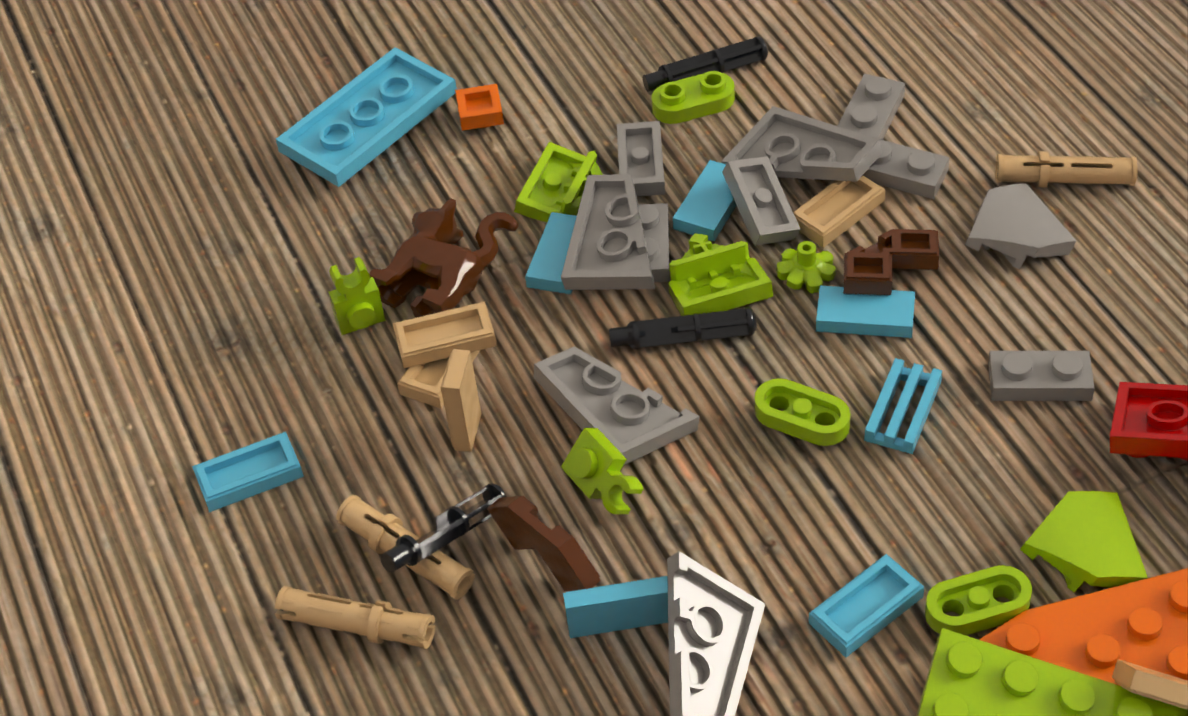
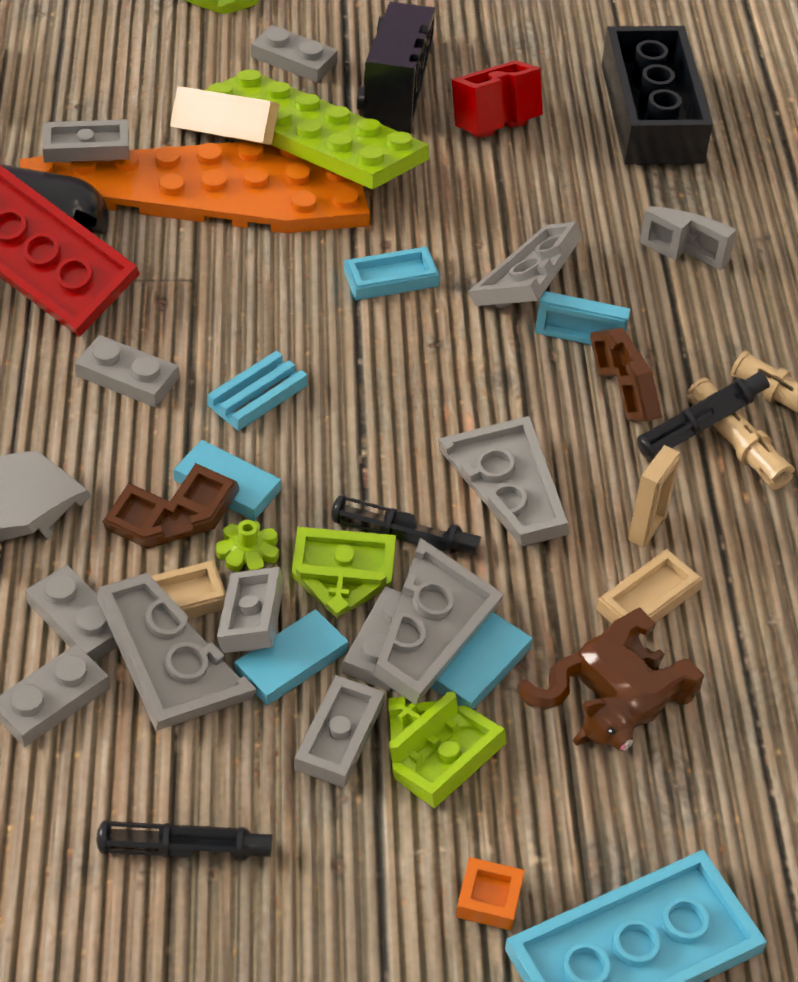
camera: 165 degrees left, 0 degrees up
lime plate [328,257,386,335] -> none
tan tile [392,301,497,368] -> none
lime plate [561,428,644,514] -> none
lime plate [651,71,735,124] -> none
lime plate [755,378,851,446] -> none
lime plate [925,565,1032,635] -> none
lime slope [1020,491,1148,593] -> none

